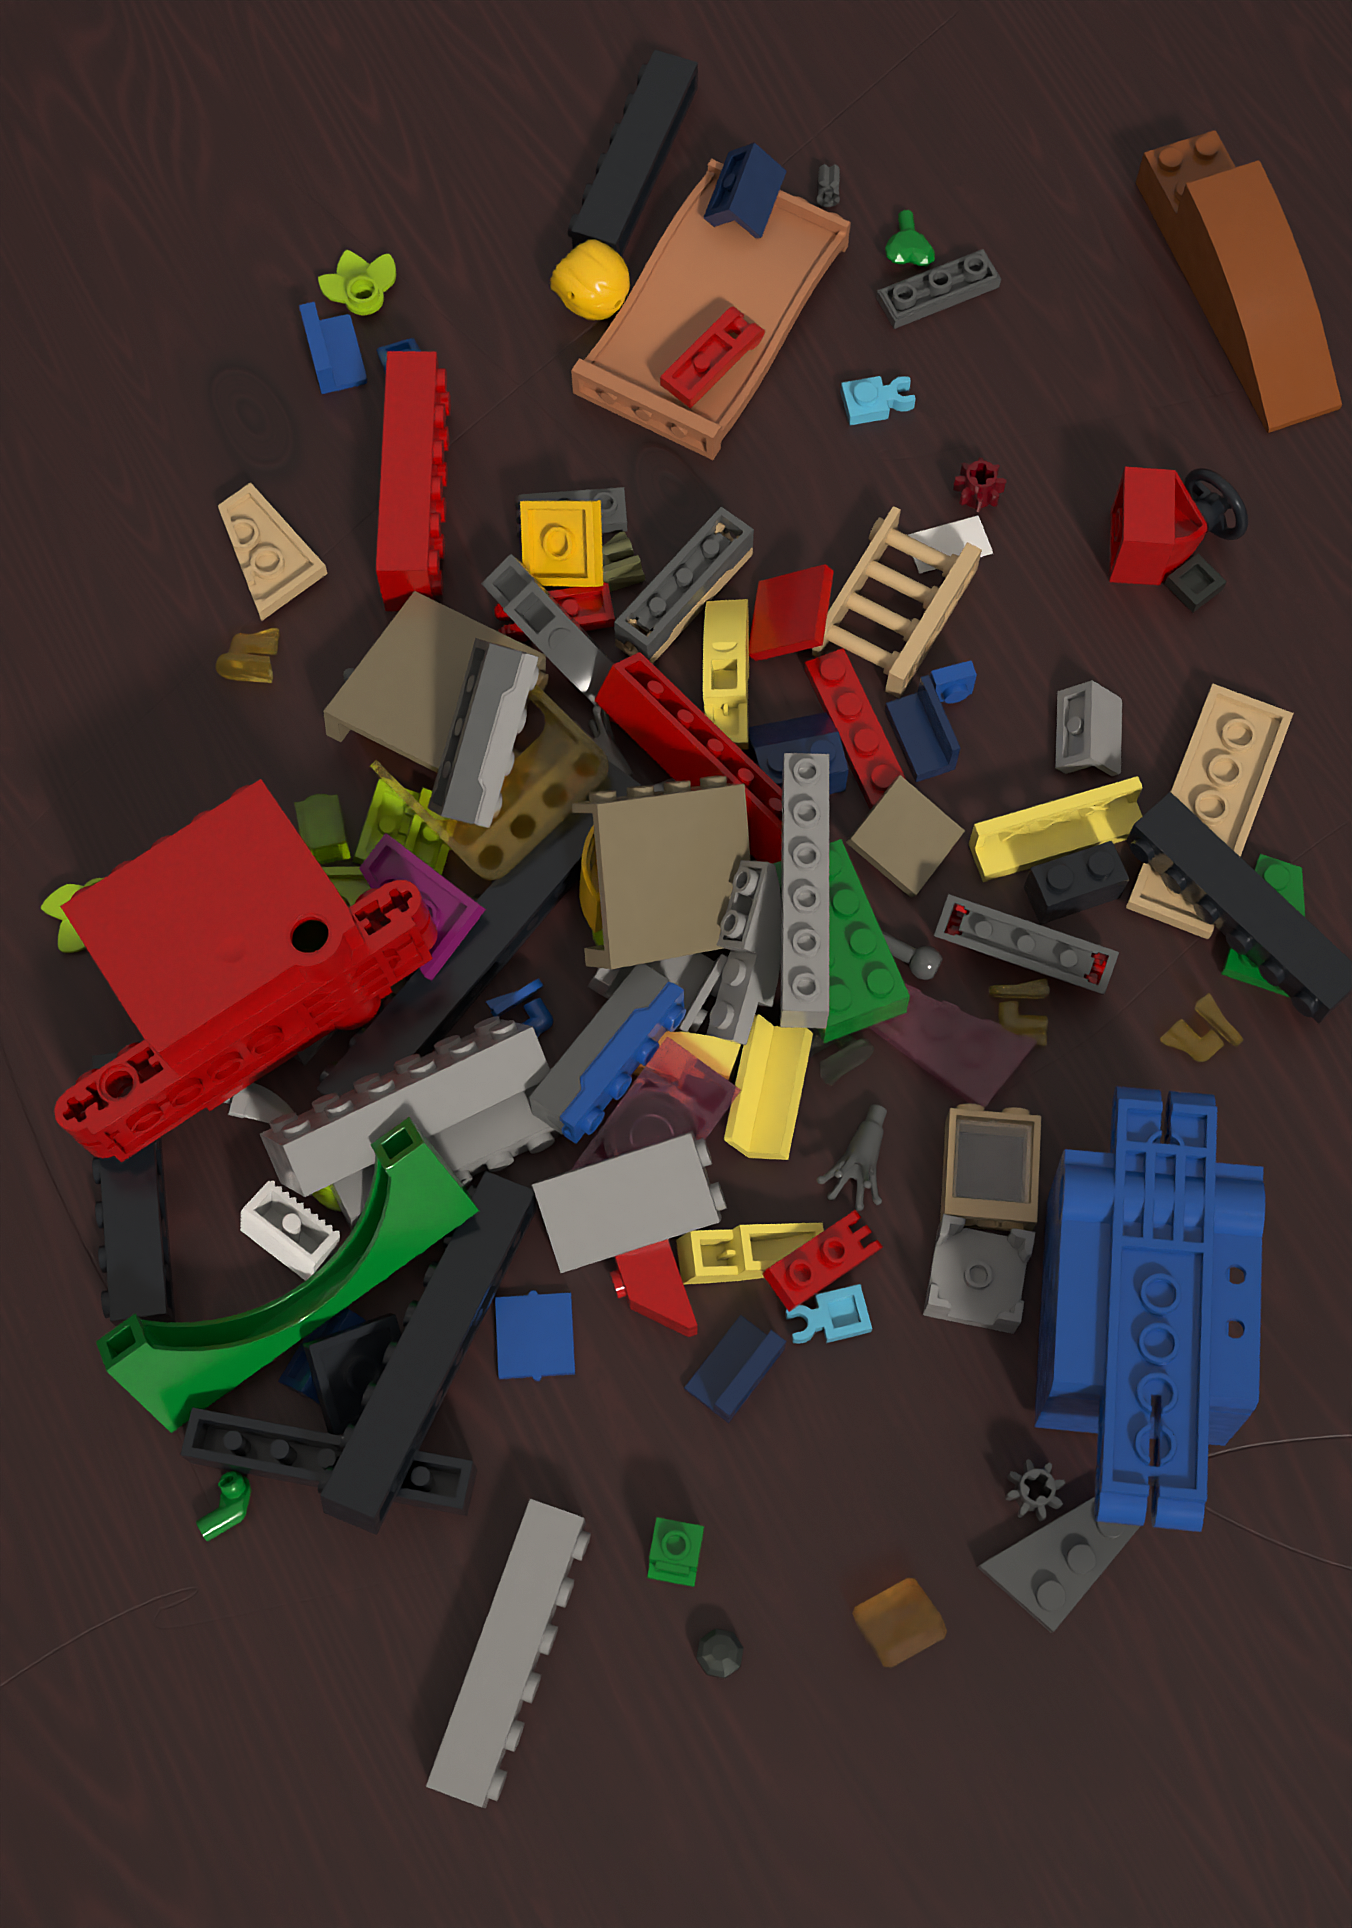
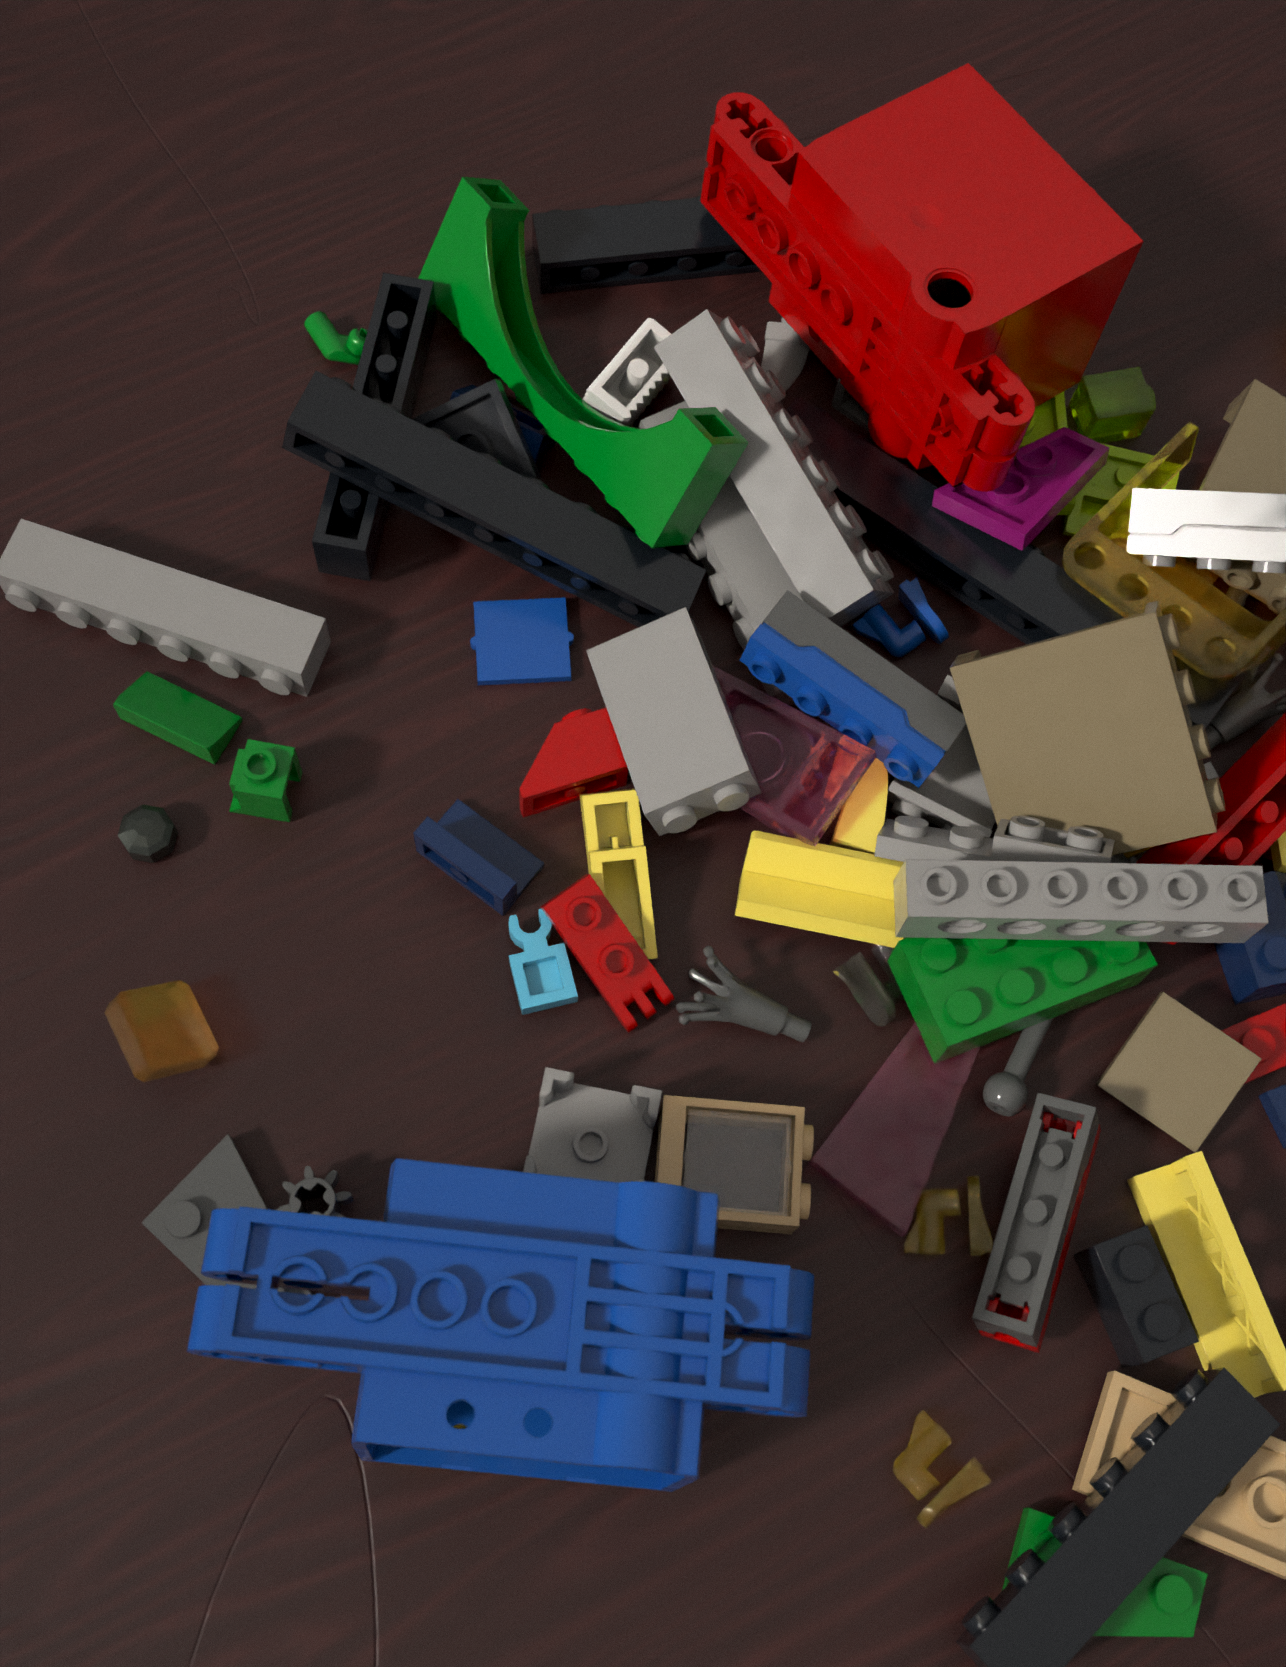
camera: 80 degrees right, 0 degrees up
none -> green slope [113,671,243,765]

